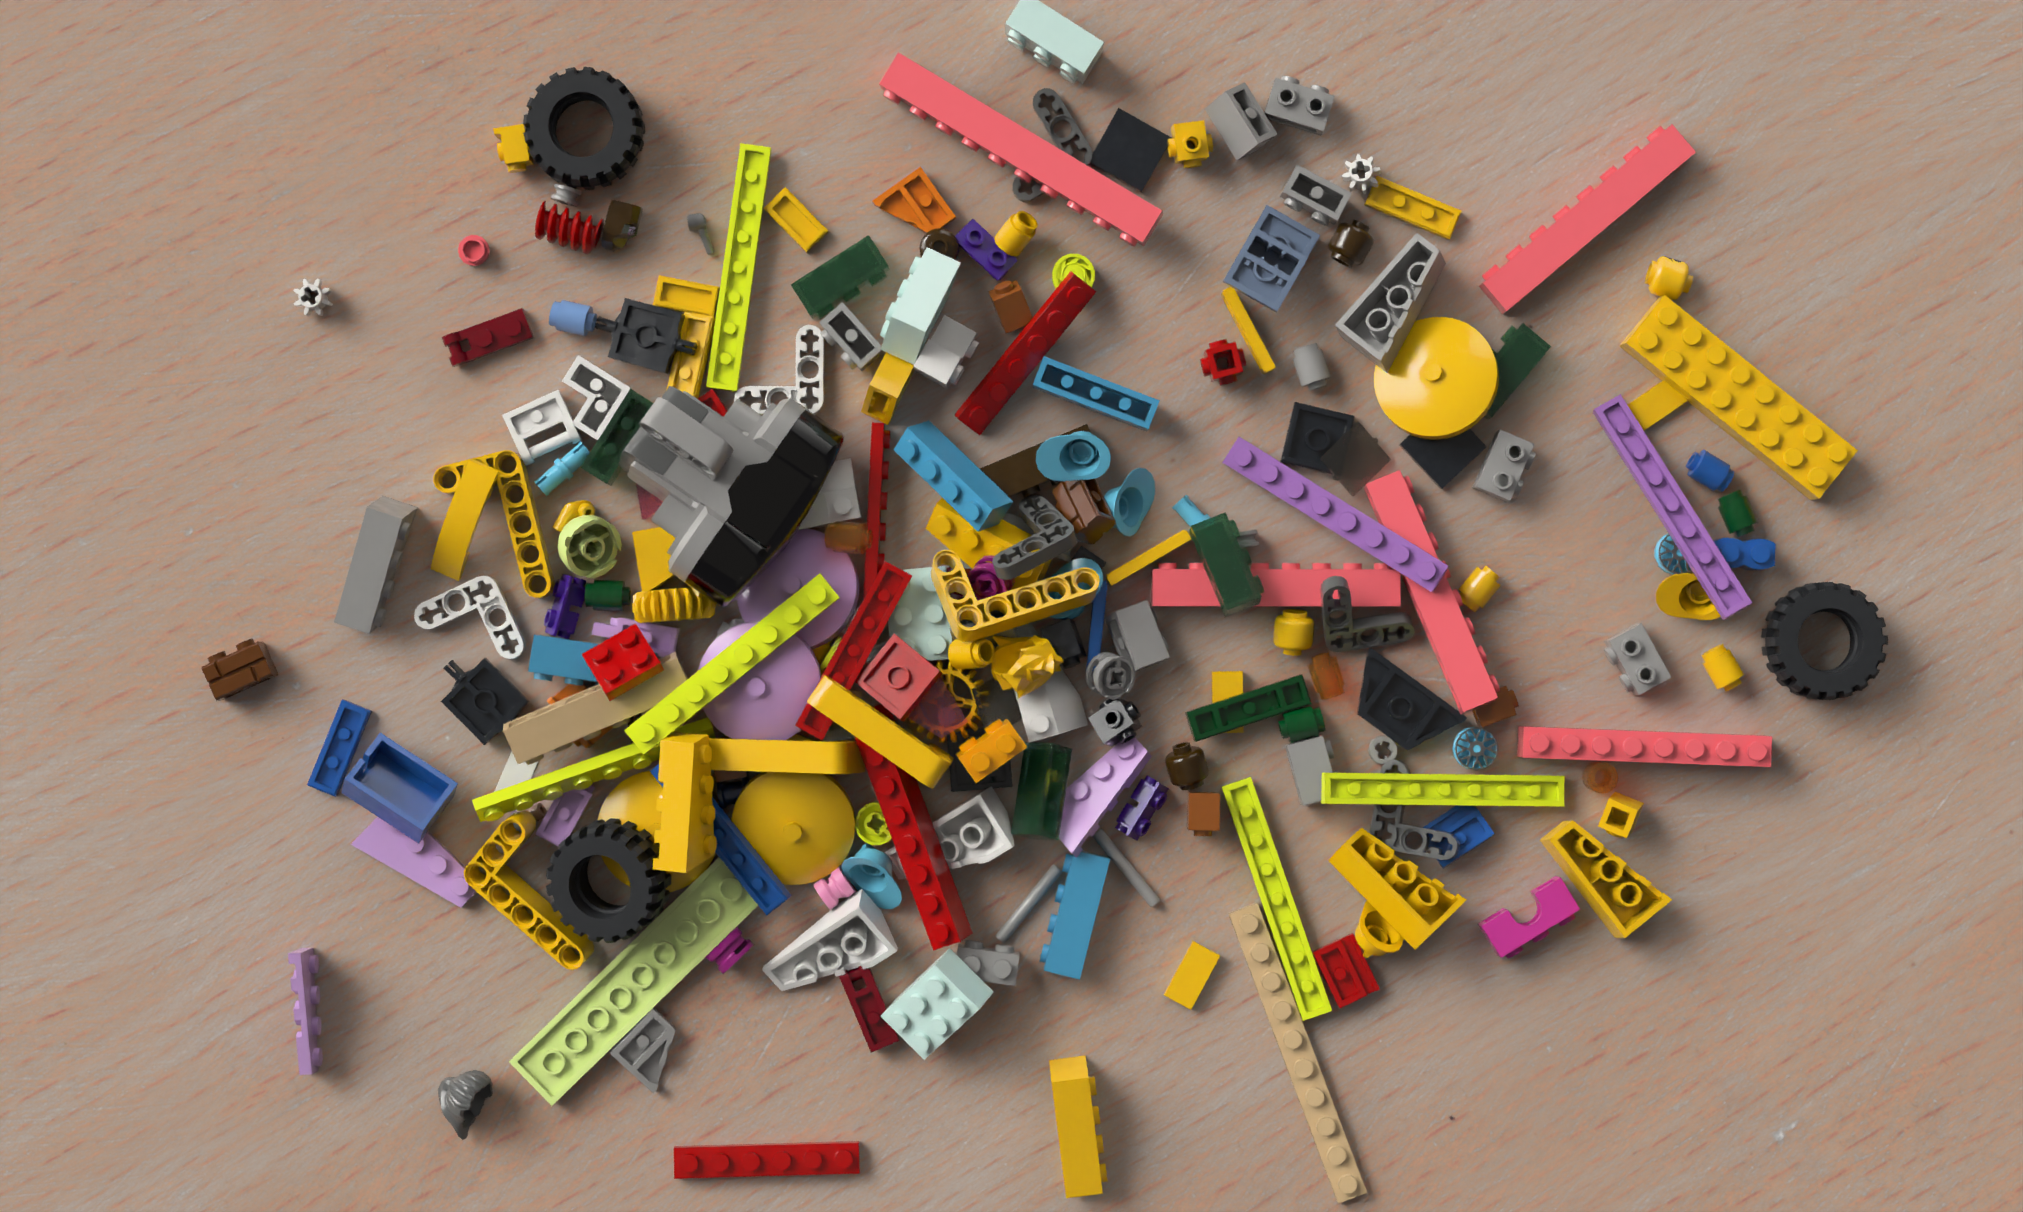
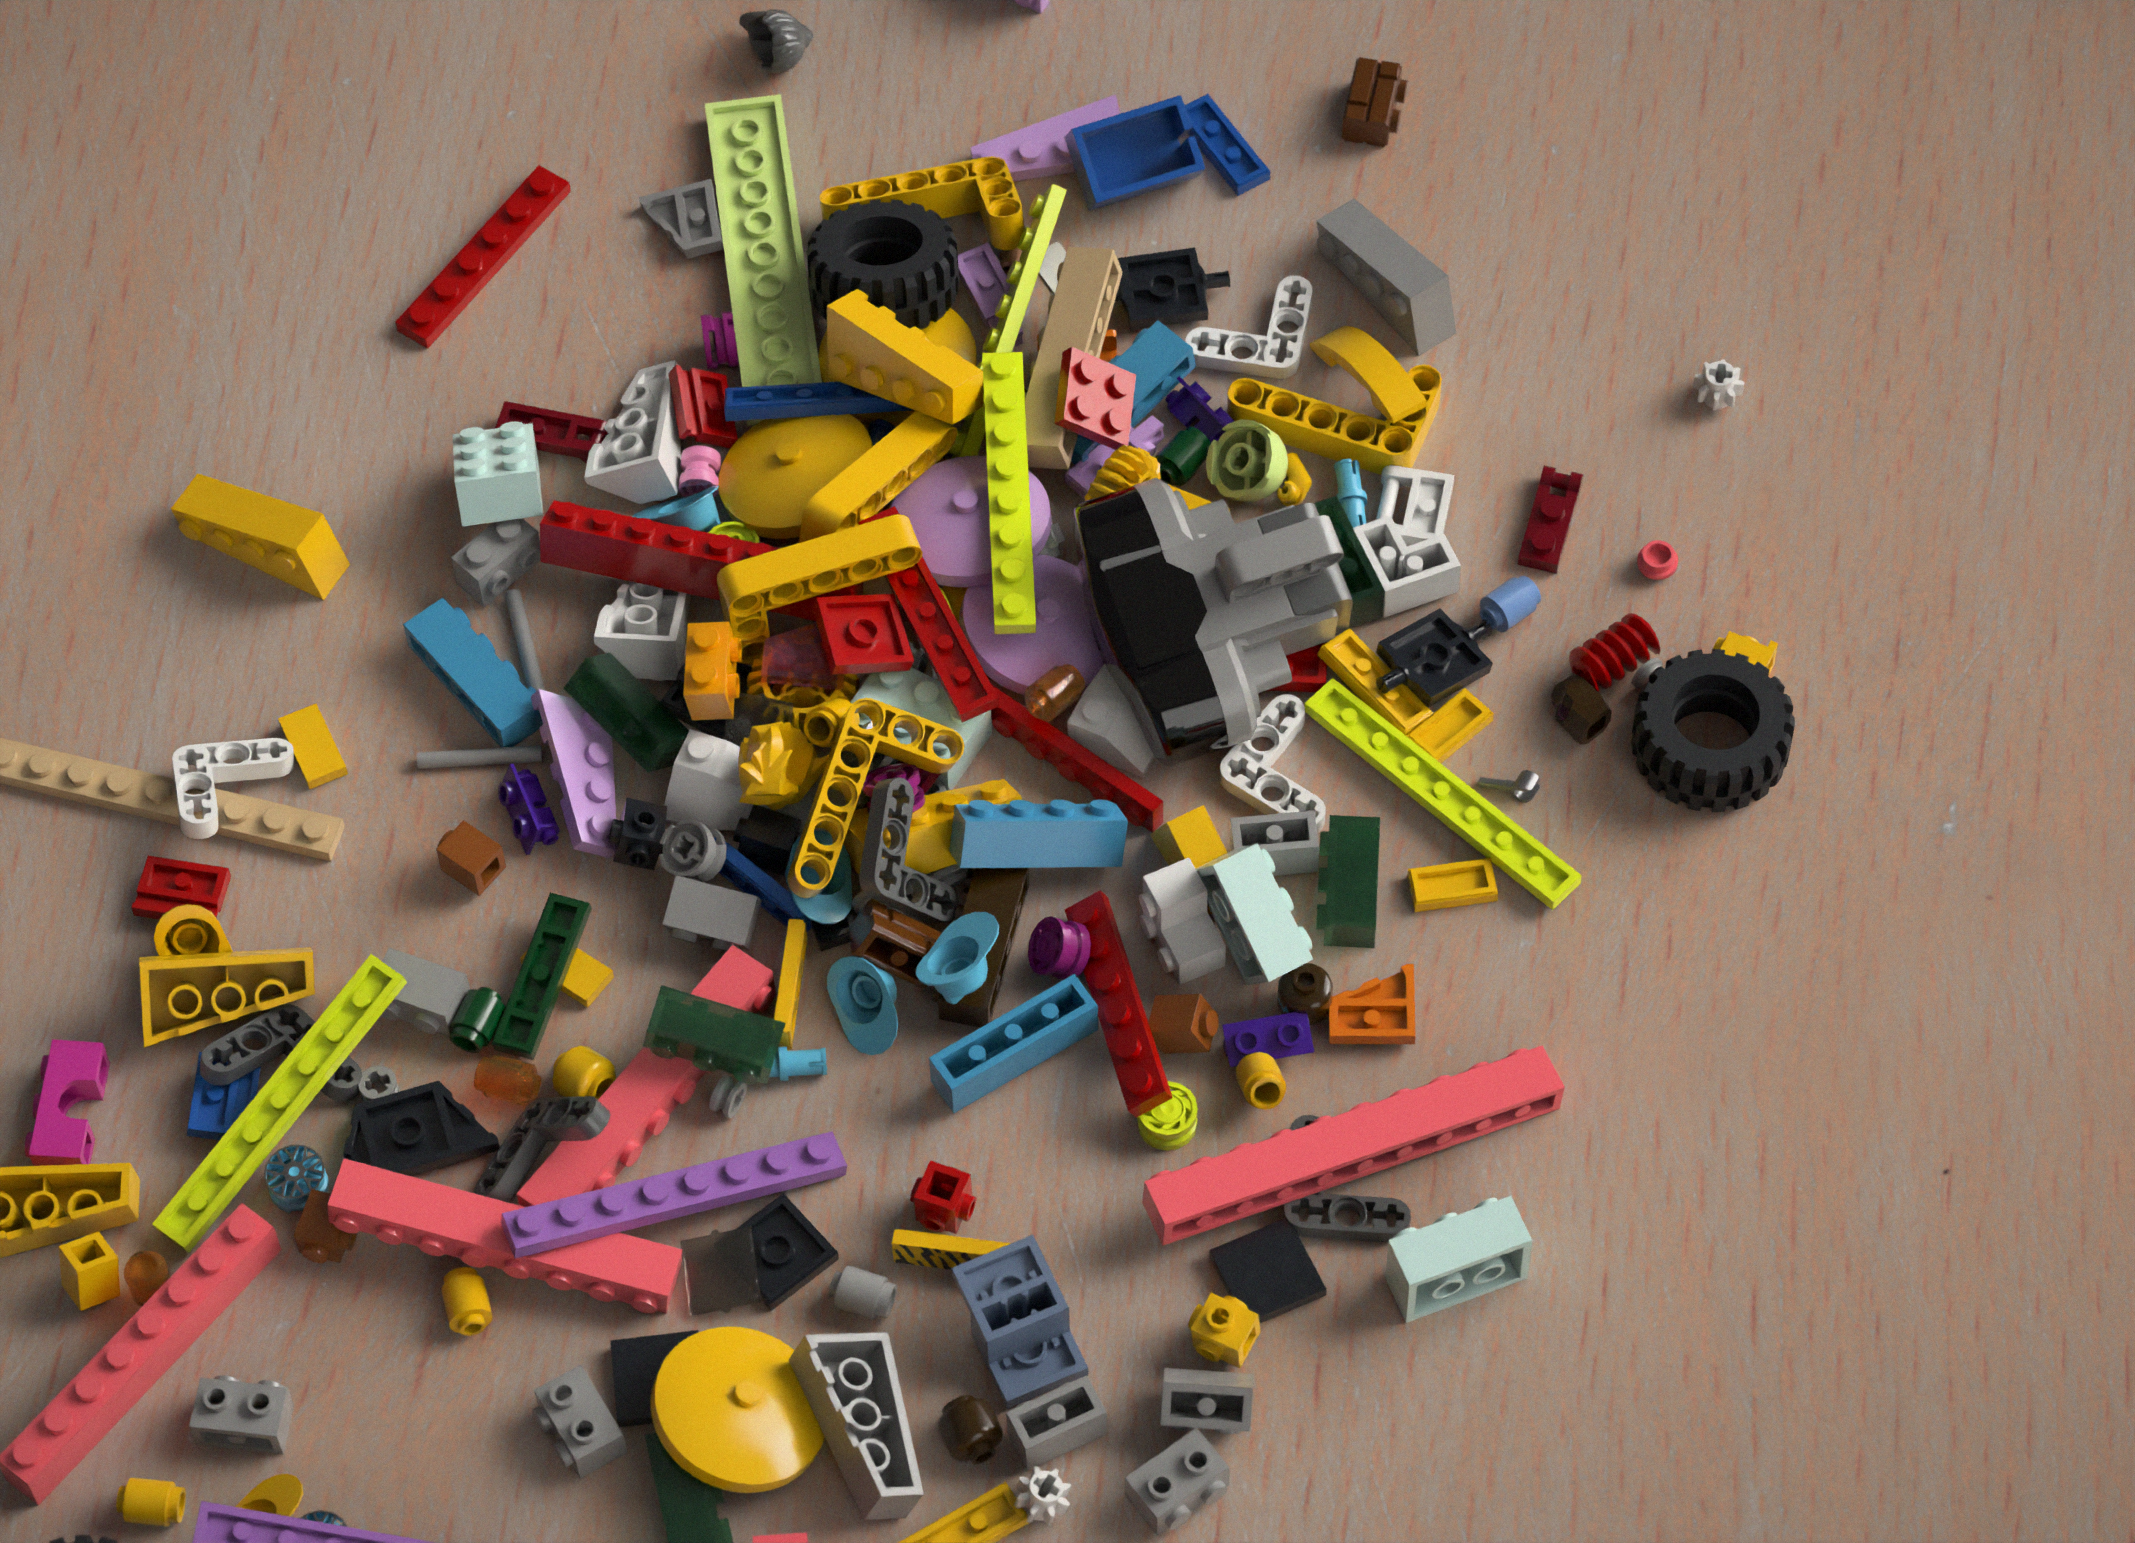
camera: 125 degrees right, 30 degrees down
dark brown head [1165,742,1209,790] -> none
neon yellow plate [1221,777,1332,1021] -> none
none -> white beam [172,738,294,839]
none -> red plate [668,365,738,448]
none -> magenta wheel [1028,916,1091,980]

